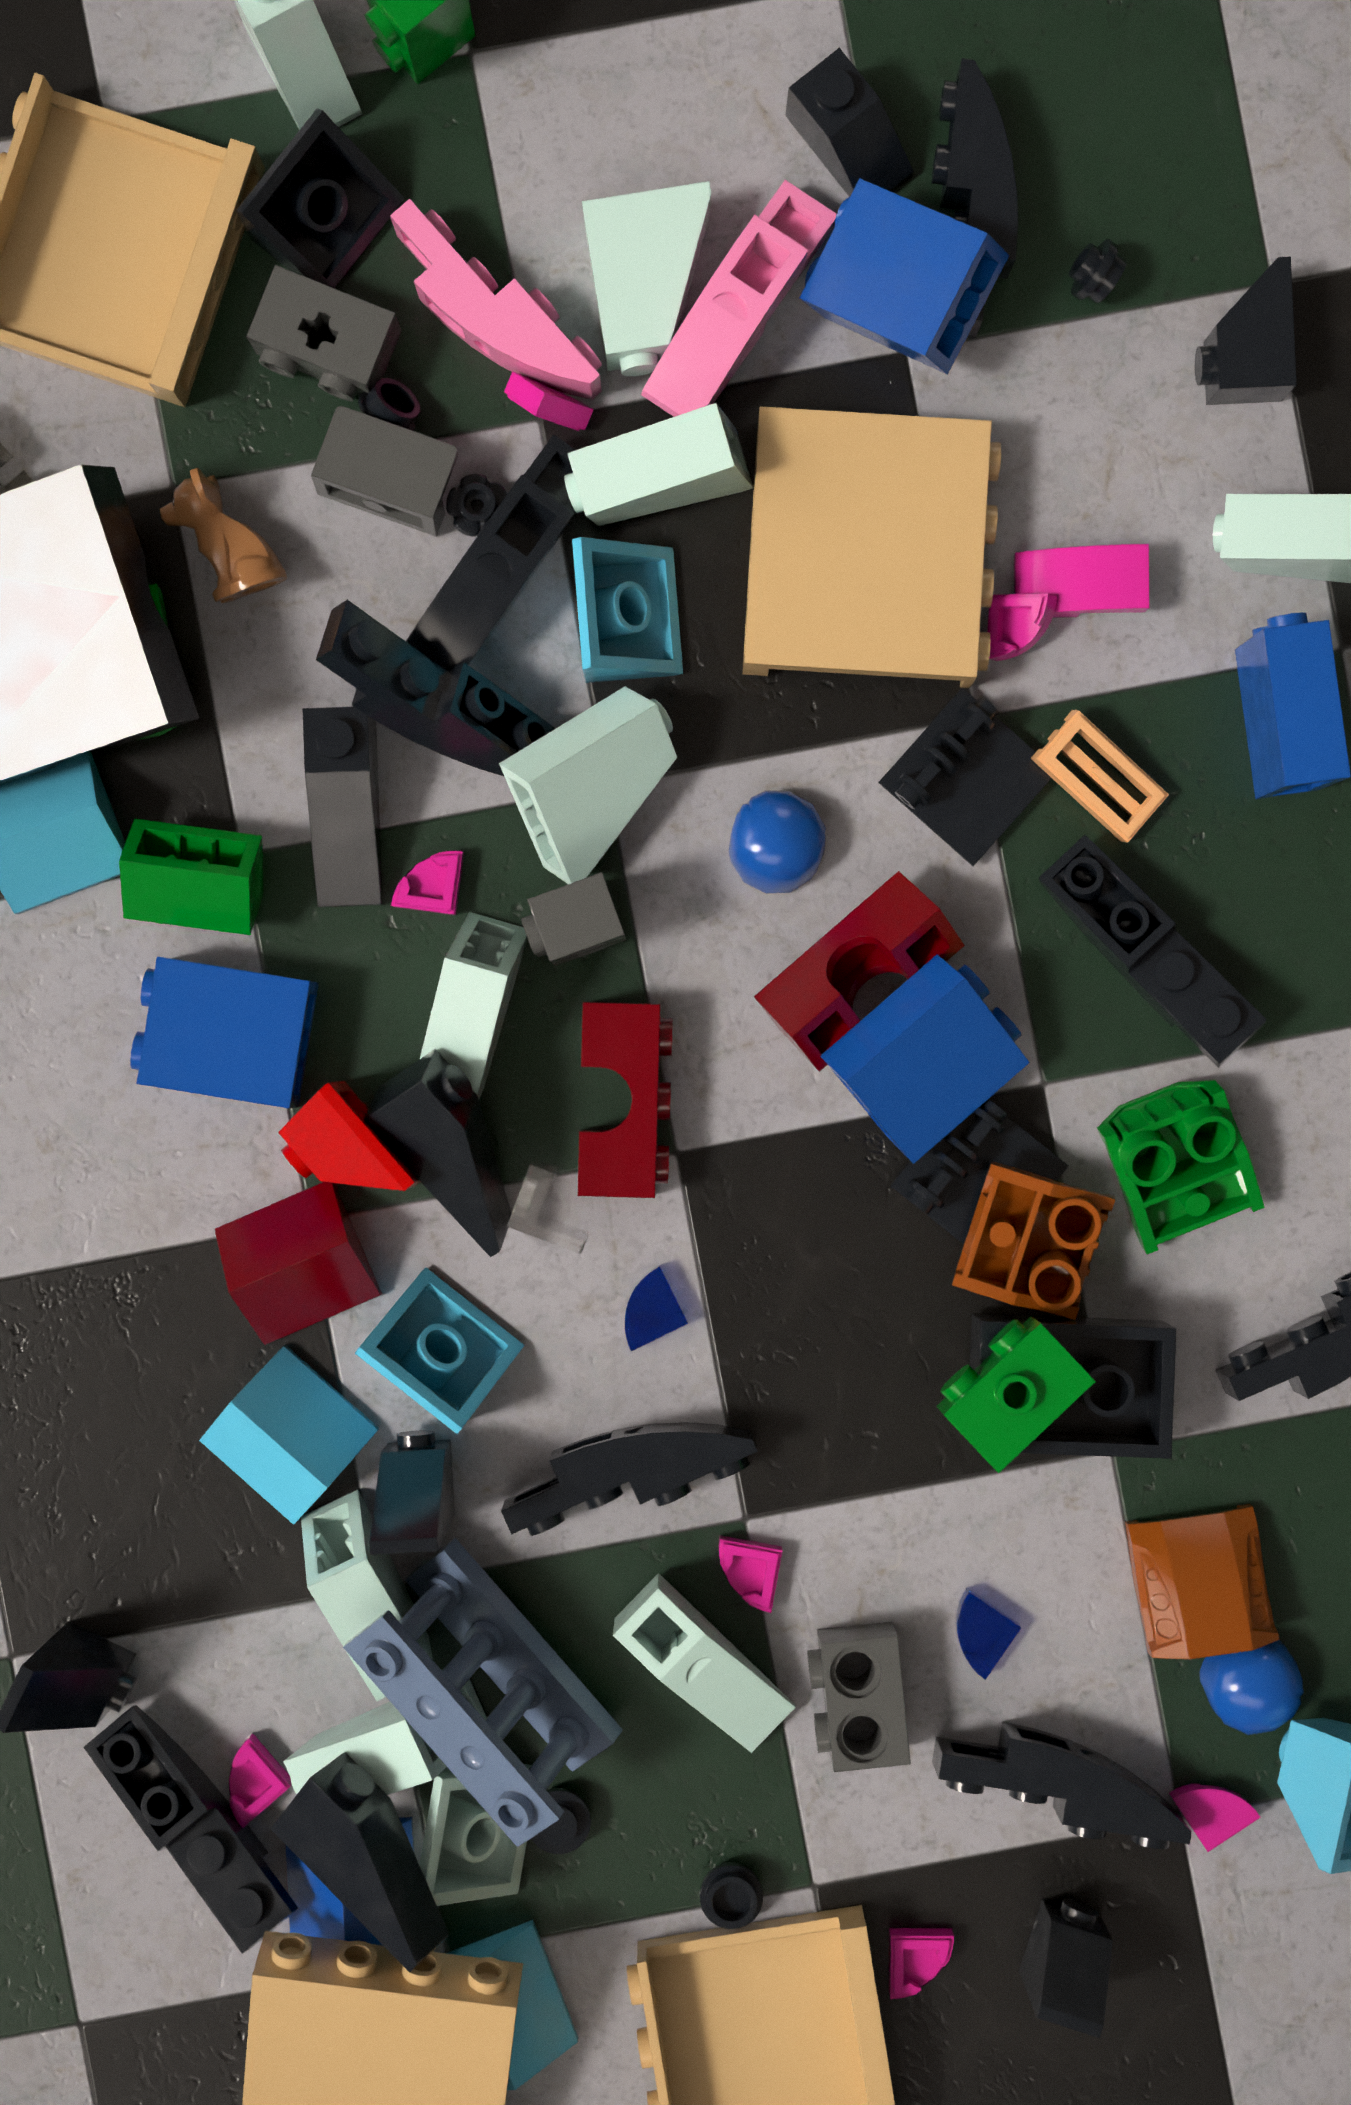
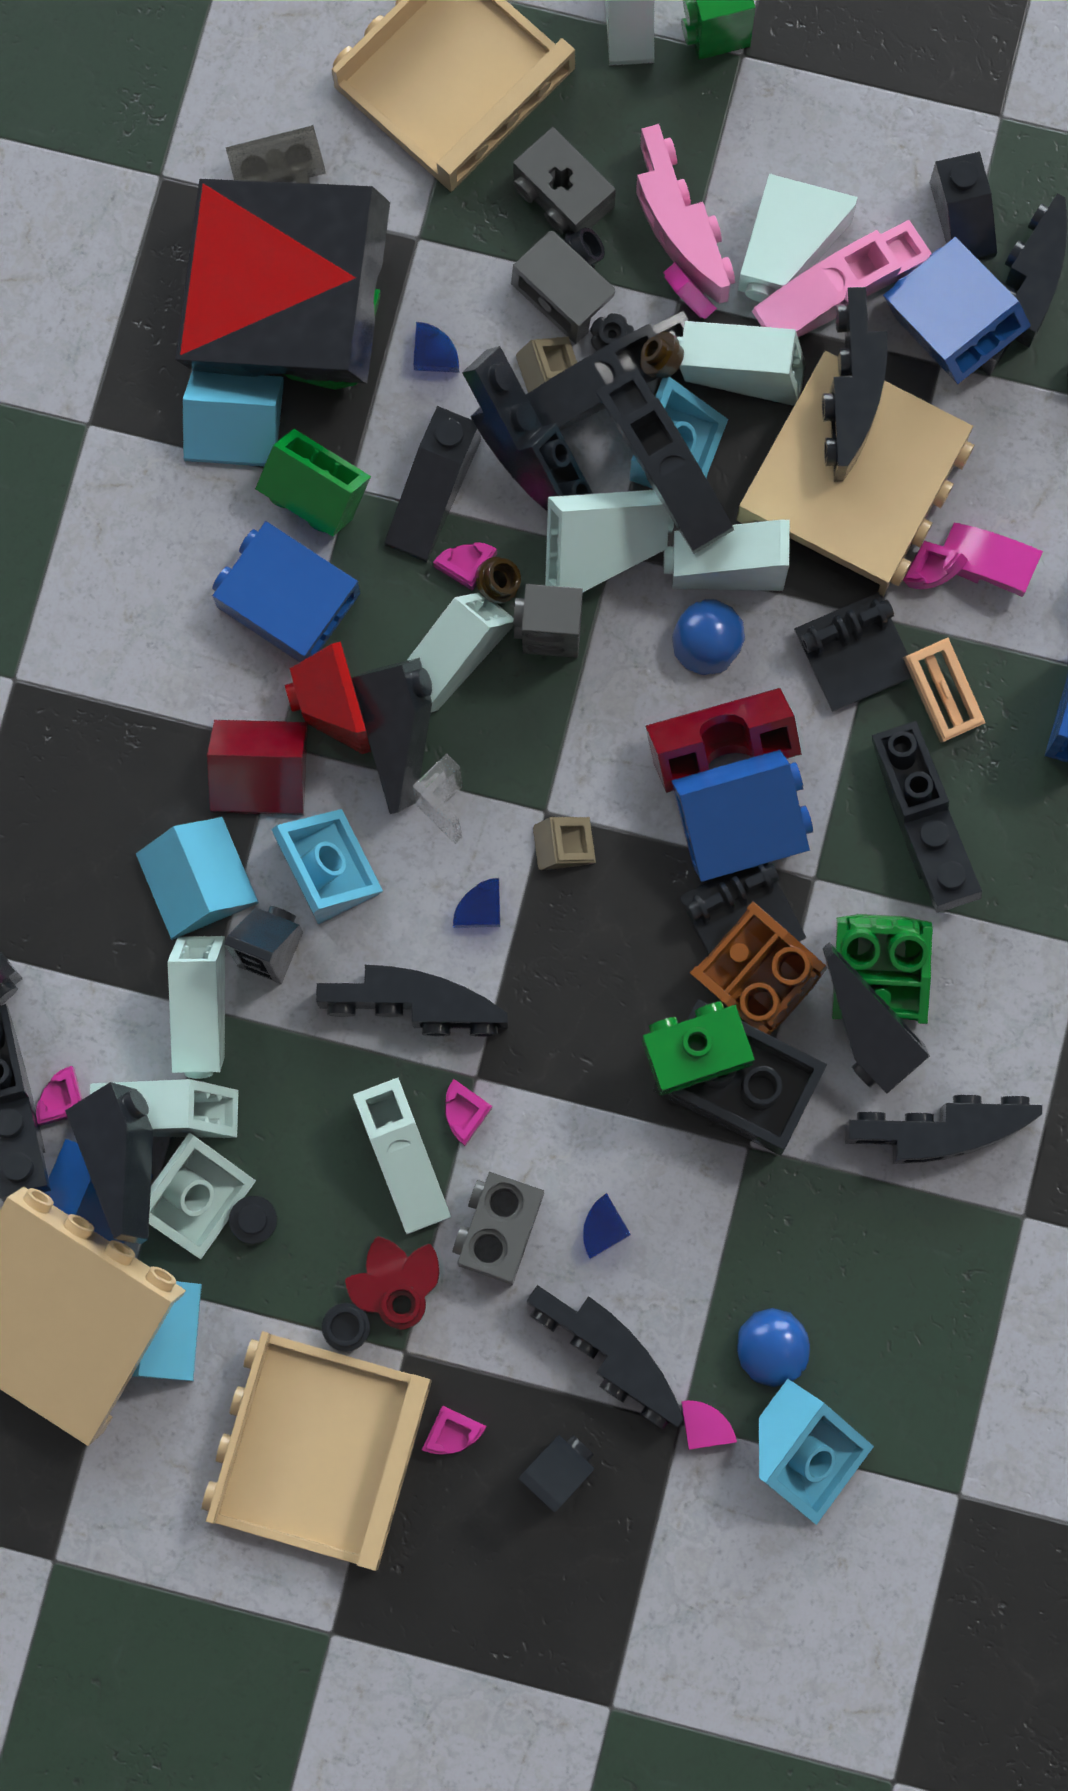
camera: 25 degrees right, 10 degrees down
medium nougat animal [160,468,287,603] -> none
black slope [236,108,405,288] -> none
sand blue fence [343,1538,623,1847] -> none
dark red arch [577,1002,673,1198] -> none
dark orange slope [1125,1504,1279,1660] -> none
none -> dark red plate [345,1236,440,1329]
none -> clear blue tile [413,322,460,373]
none -> dark brown plate [476,557,521,604]
none -> dark tan slope [516,336,577,393]
none -> dark tan slope [533,817,596,870]
none -> black slope [596,367,734,554]
none -> dark brown plate [641,332,684,378]
none -> light aqua slope [663,520,790,591]
none -> black slope [822,287,887,482]
none -> black slope [822,942,930,1094]

